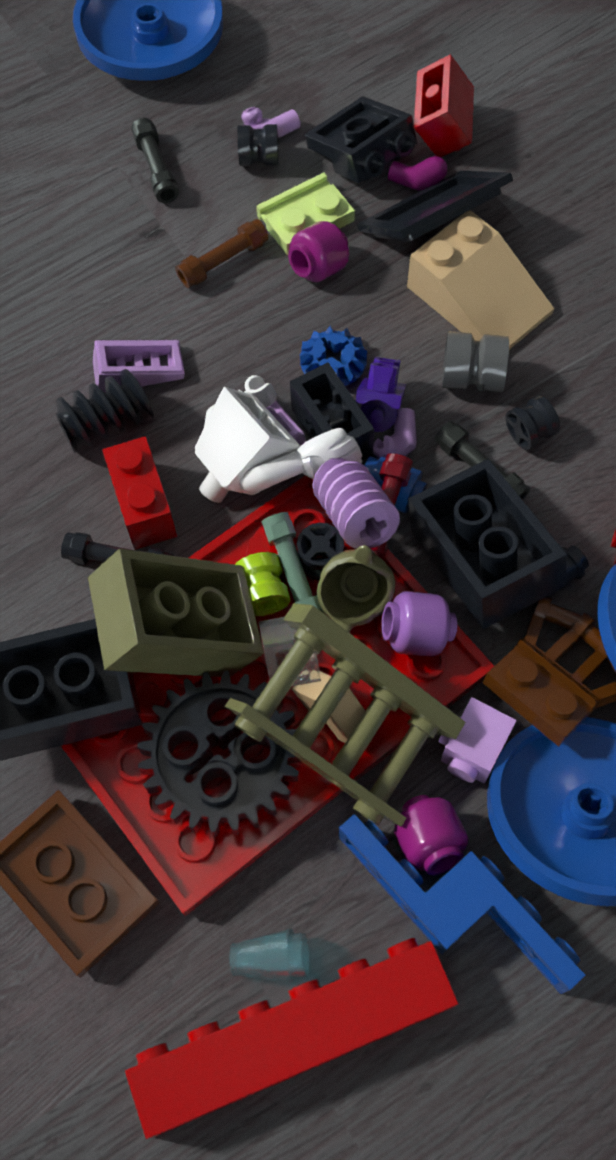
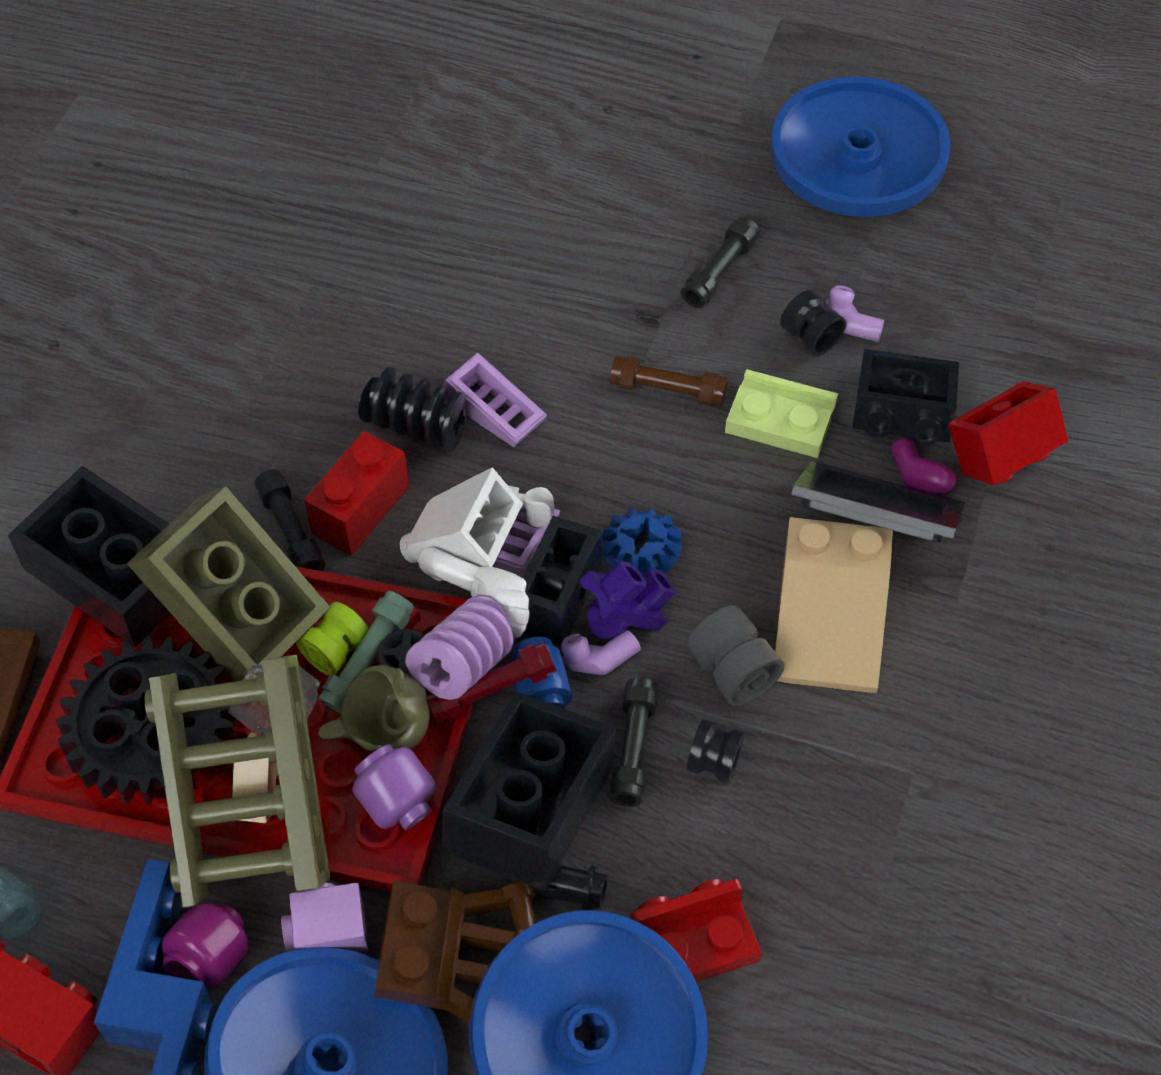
camera: 50 degrees right, 10 degrees down
magenta head [288,221,349,282] -> none

